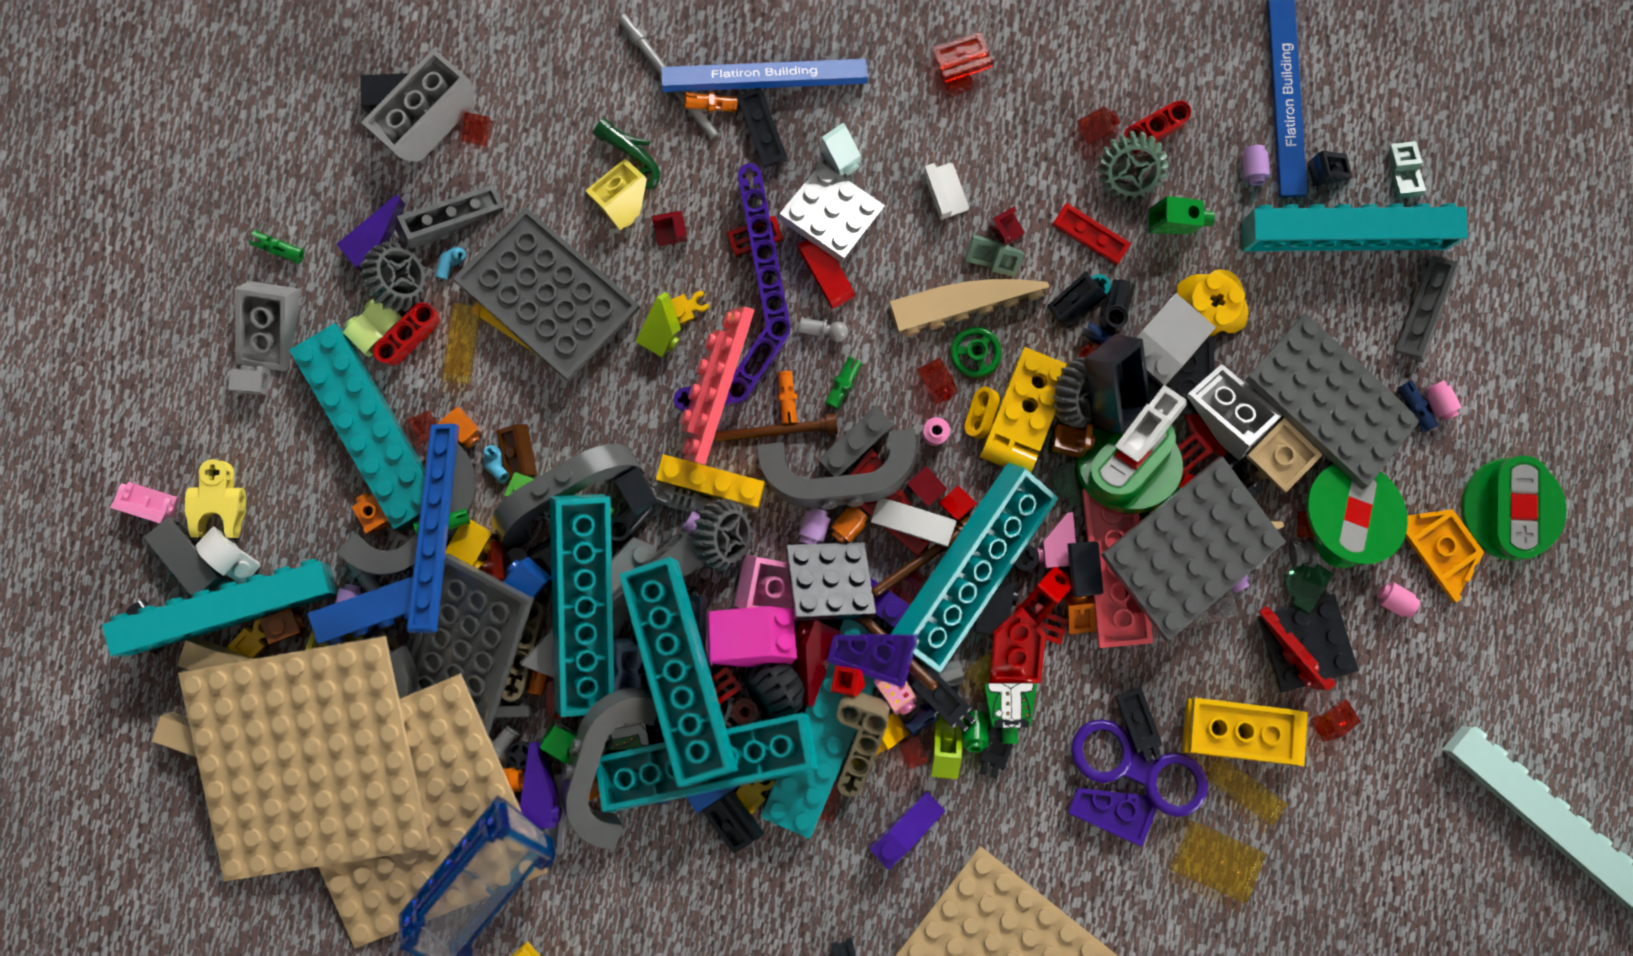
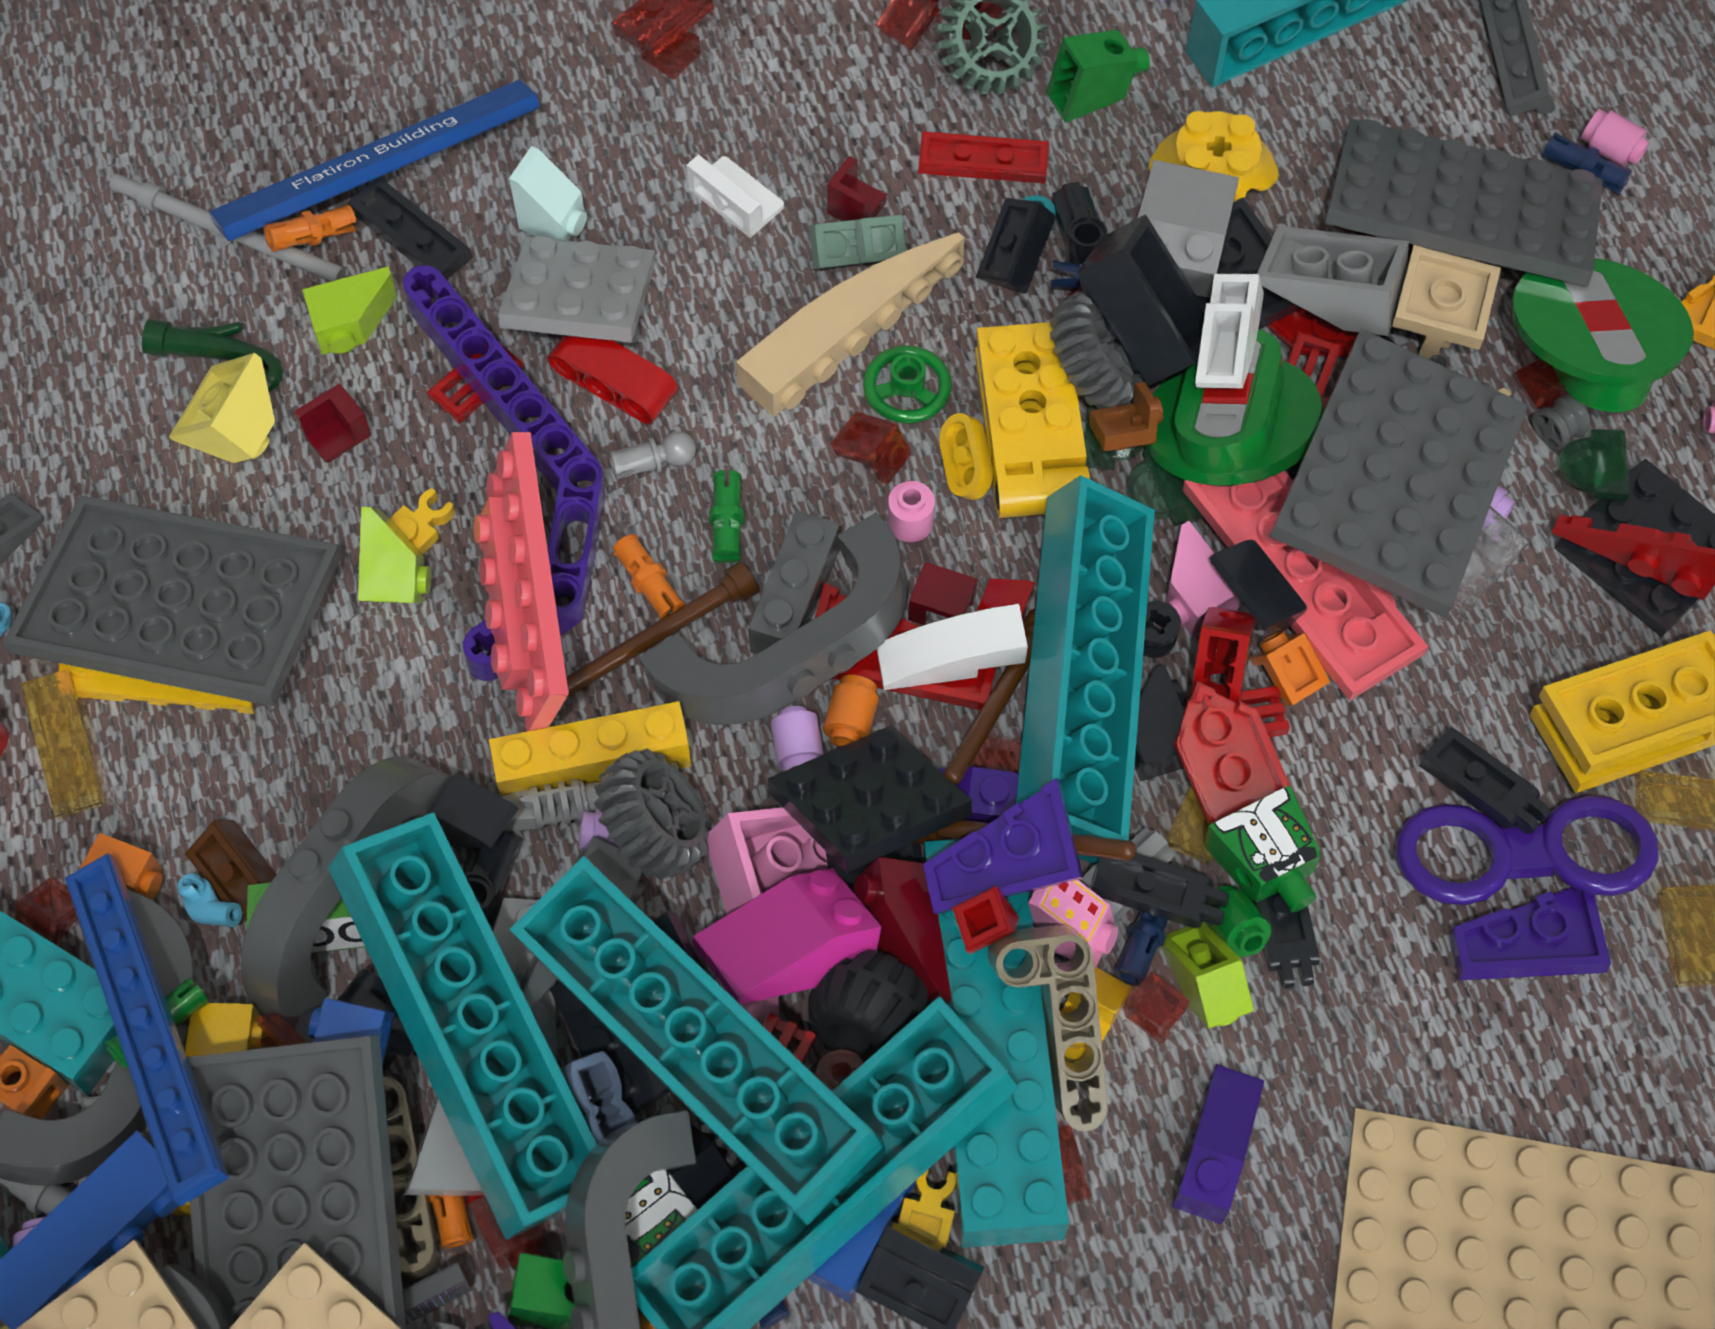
camera: 30 degrees left, 20 degrees down
none -> lime slope [302,266,398,355]

